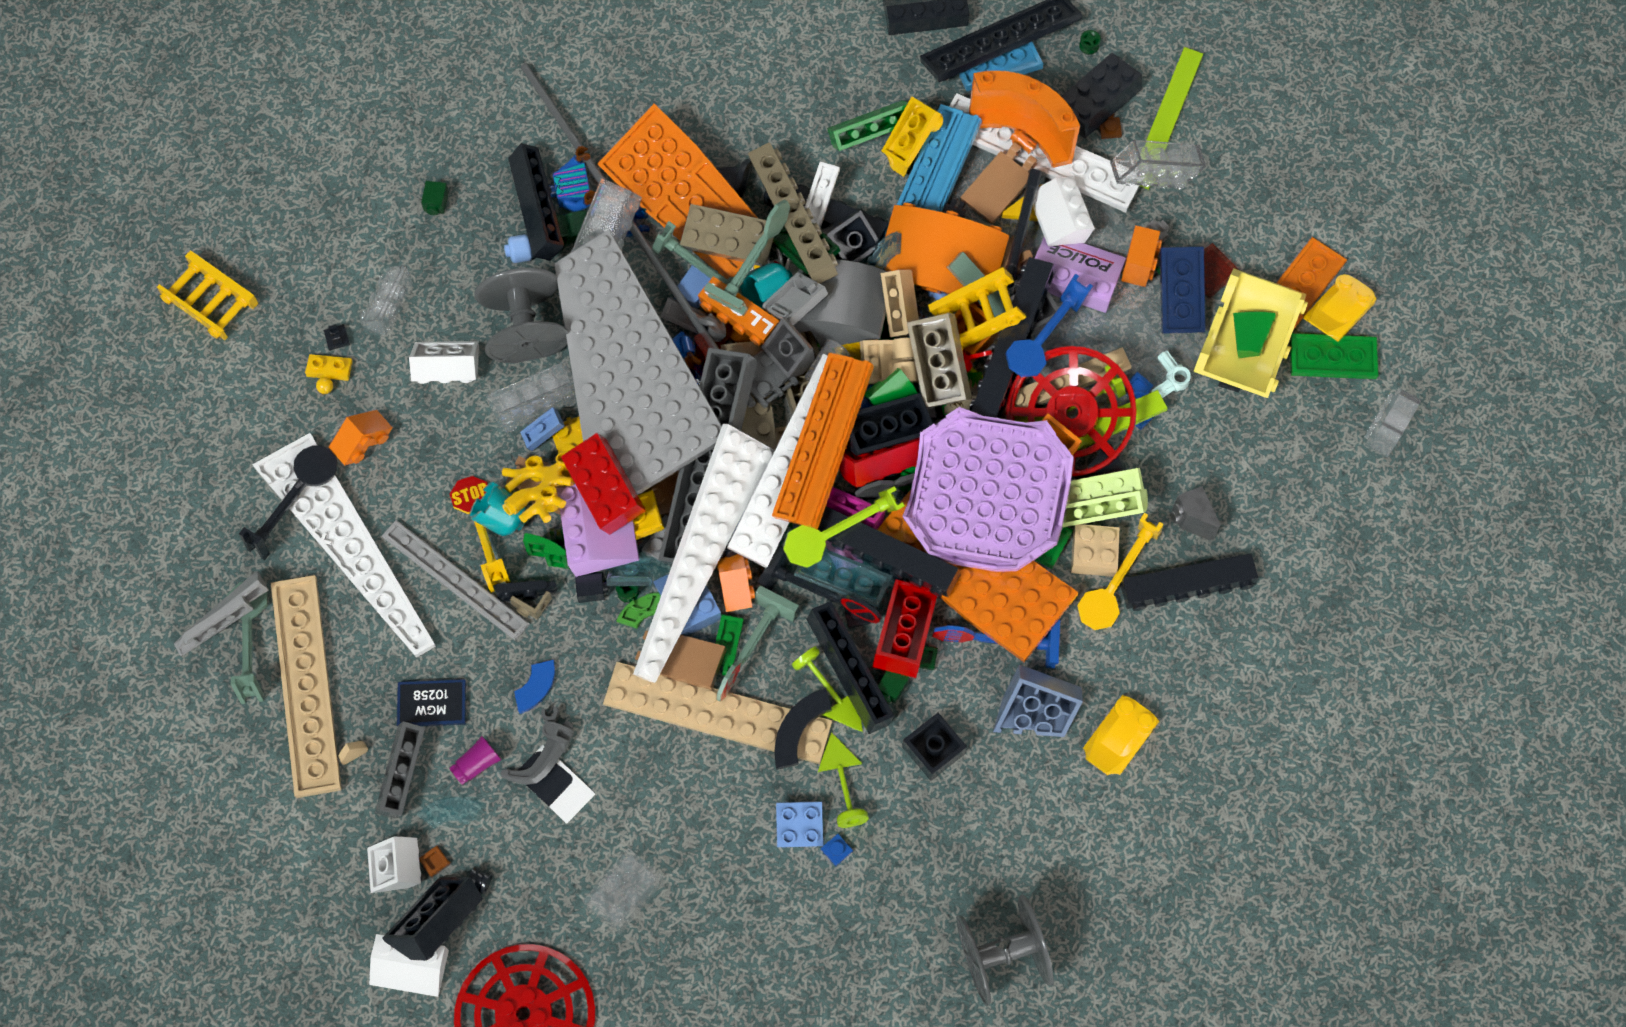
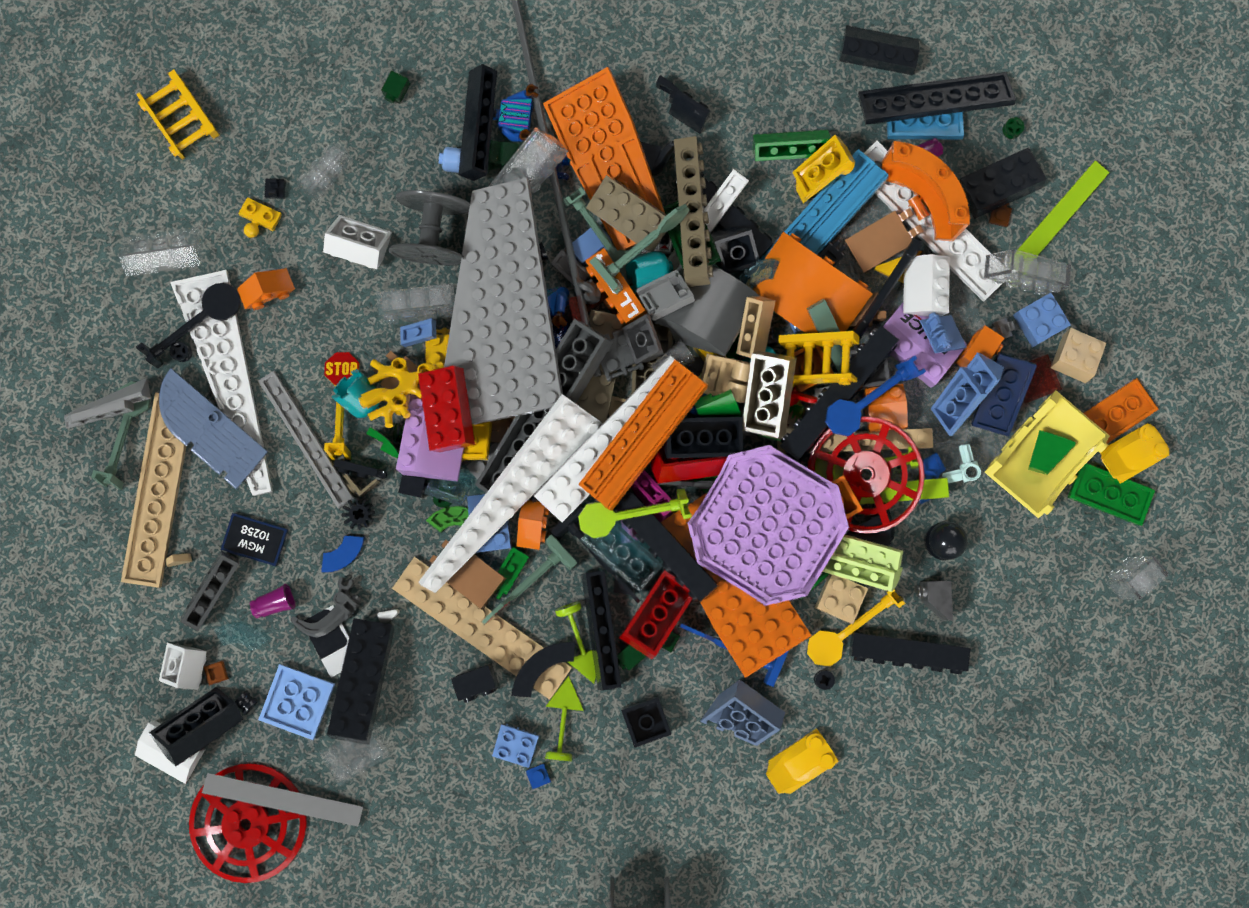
camera: 20 degrees right, 15 degrees up
none -> clear slope [118,226,203,276]
none -> sand blue door [159,368,268,489]
none -> black wheel [169,342,192,362]
none -> light grey tile [202,773,363,827]
none -> light blue plate [258,664,335,740]
none -> black brick [327,618,394,745]
none -> black gear [341,497,375,530]
none -> white slope [378,609,400,624]
none -> black brick [451,663,499,703]
none -> black slope [656,75,680,103]
none -> black slope [669,90,710,134]
none -> black wheel [814,670,835,690]
none -> orange slope [862,384,908,433]
none -> medium blue hinge [920,312,967,353]
none -> black tile [924,521,968,561]
none -> medium blue slope [931,353,1004,436]
none -> medium blue brick [1013,293,1071,347]
none -> tan brick [1051,328,1106,383]

